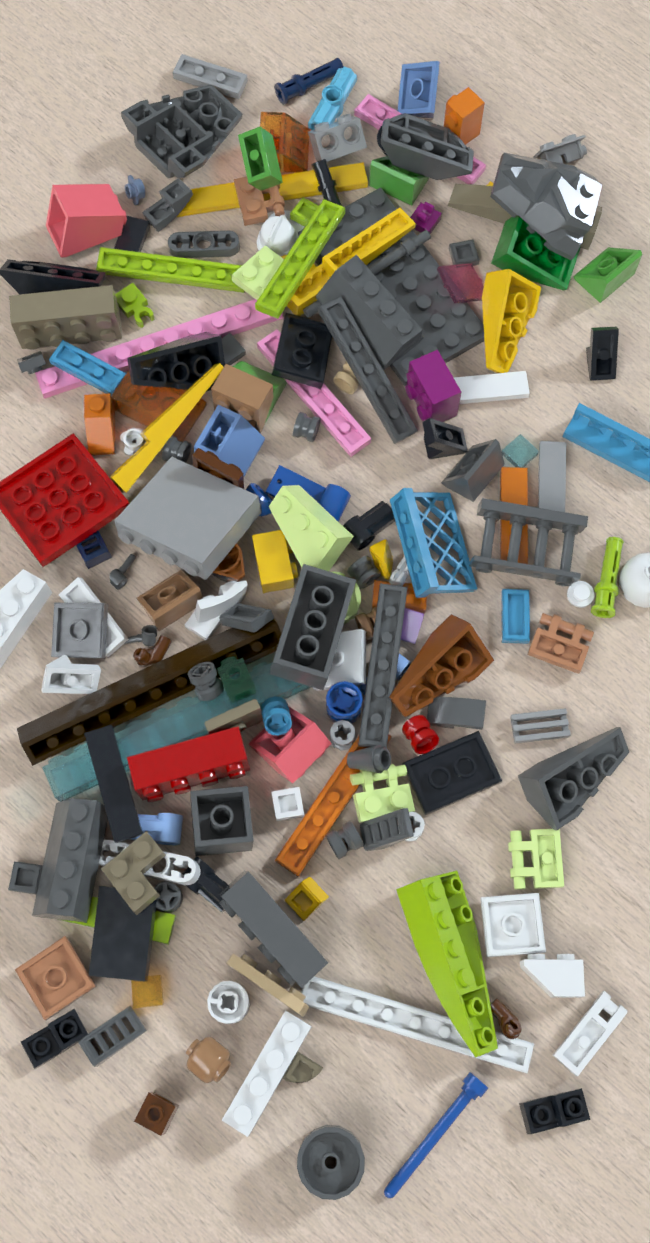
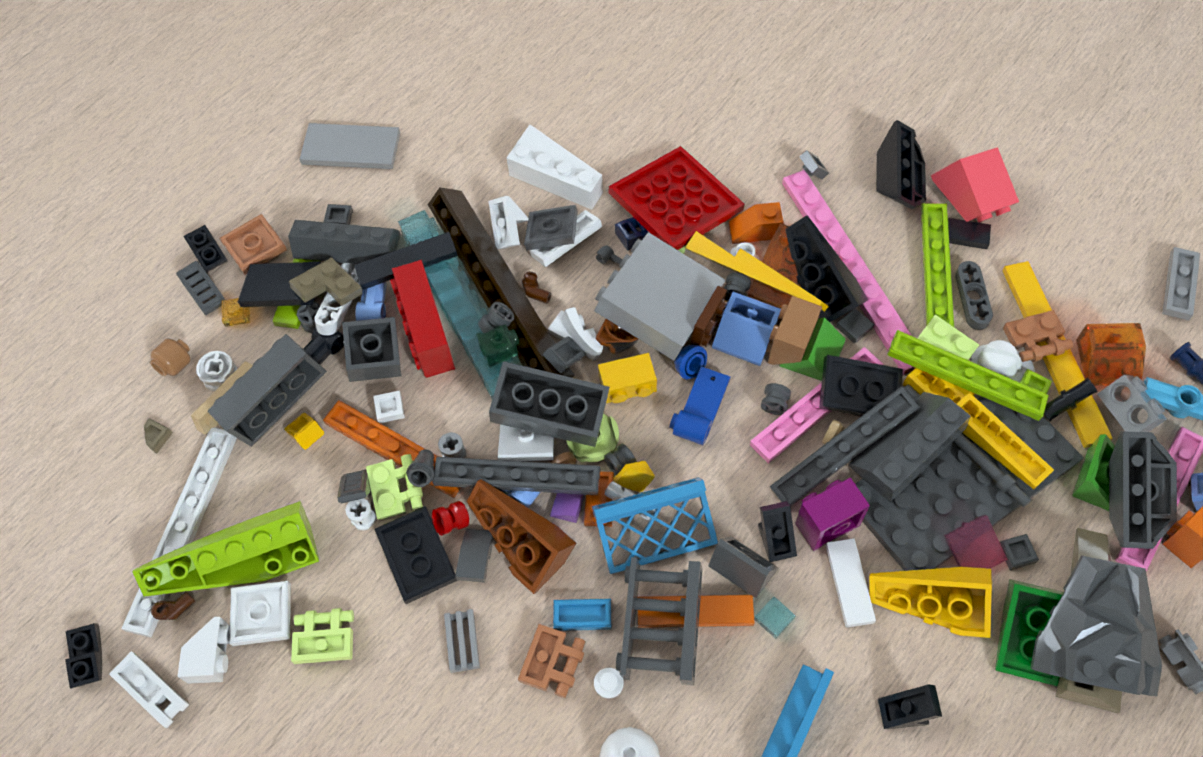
camera: 90 degrees right, 10 degrees down
dark tan brick [9,285,122,350] -> none
dark azure tile [49,340,128,398] -> none
lime plate [115,283,155,328] -> none
dark grey wedge [121,85,243,178] -> none
dark grey hand [124,625,157,647] -> none
sand blue plate [125,175,145,205] -> none
reddish brown brick [134,1092,179,1136] -> none
medium nougat slope [137,570,203,632] -> none
dark grey slope [142,178,193,232] -> none
dark tan plate [204,699,263,734] -> none
white brick [222,1010,312,1137] -> none
bright green brick [238,127,283,191] -> none
coral slope [248,706,332,784] -> none
dark azure wheel [261,696,292,736] -> none
yellowish green wedge [269,485,354,571] -> none
dark grey wheel [297,1125,365,1200] -> none
dark grey wheel [325,821,364,860] -> none
blue wheel [326,681,363,724] -> none
black piece [343,501,395,551] -> none
blue piece [384,1072,488,1199] -> none
magenta tile [410,201,442,234] -> none
dark grey wedge [518,727,629,830] -> none
light grey tile [538,441,566,512] -> none
bright green slope [573,247,642,303] -> none
lime pin [591,537,624,618] -> none

